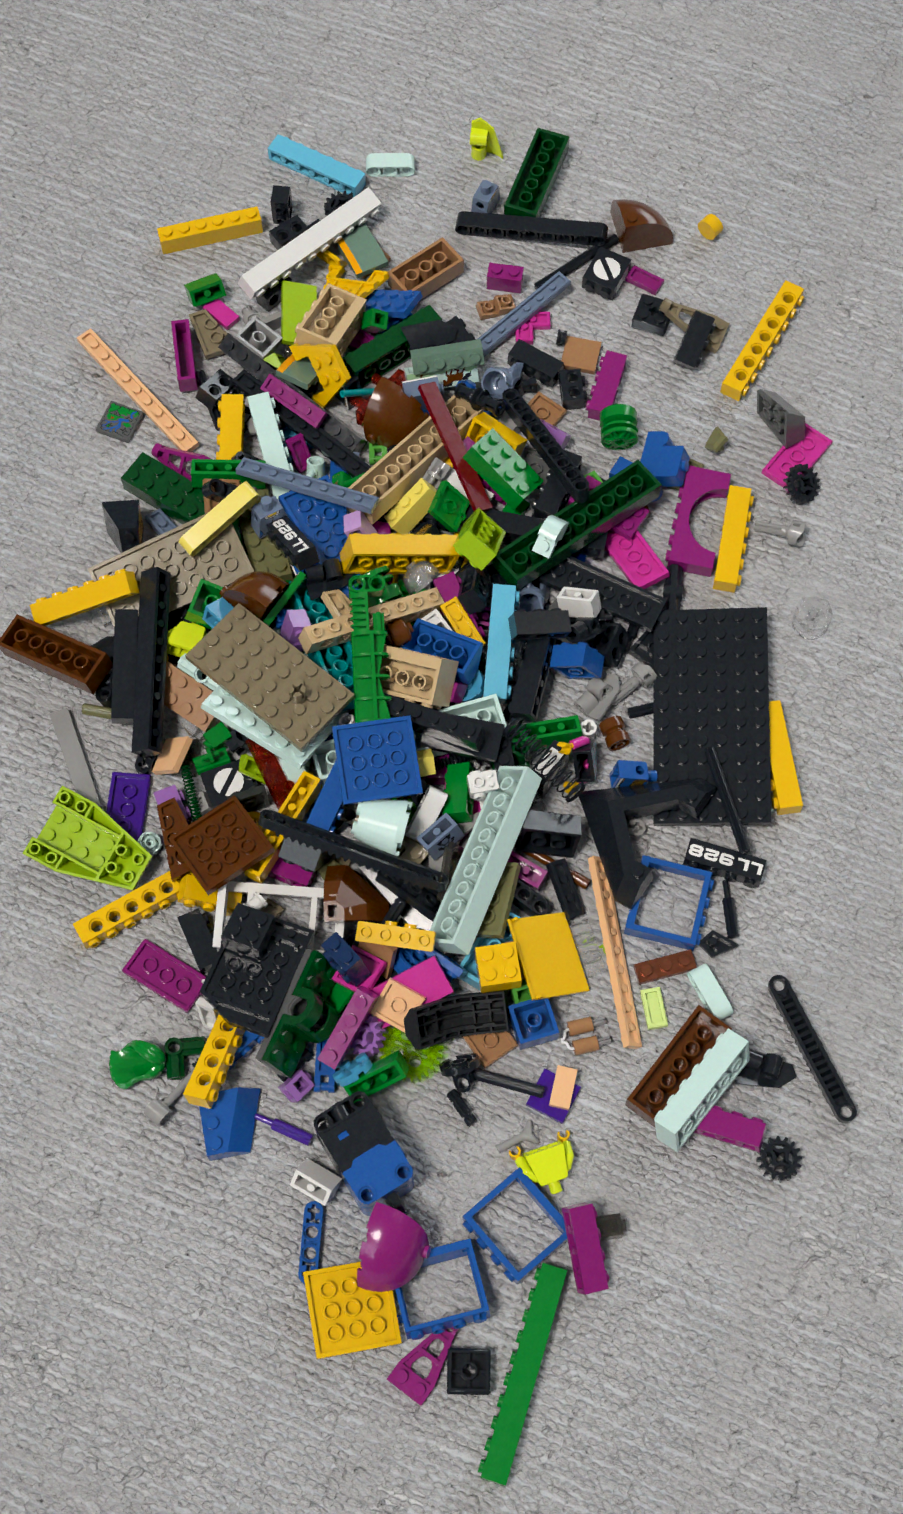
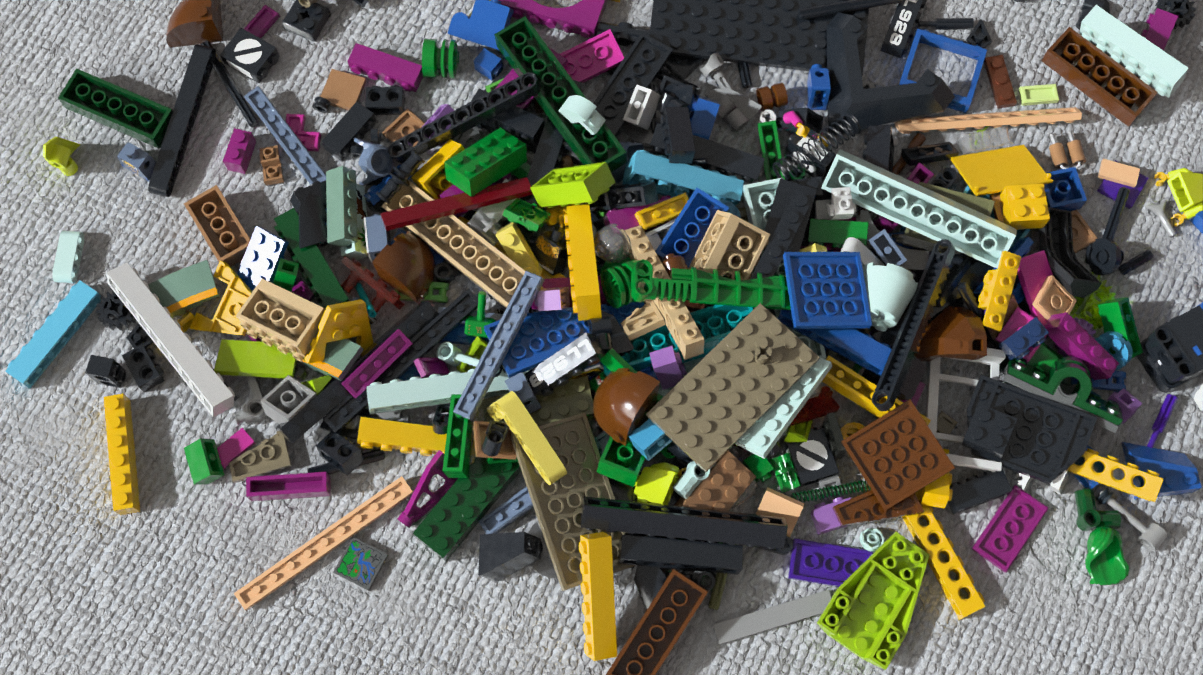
camera: 85 degrees left, 5 degrees up
white bush [243,892,268,910] -> none
light aqua beam [687,963,734,1020] -> none

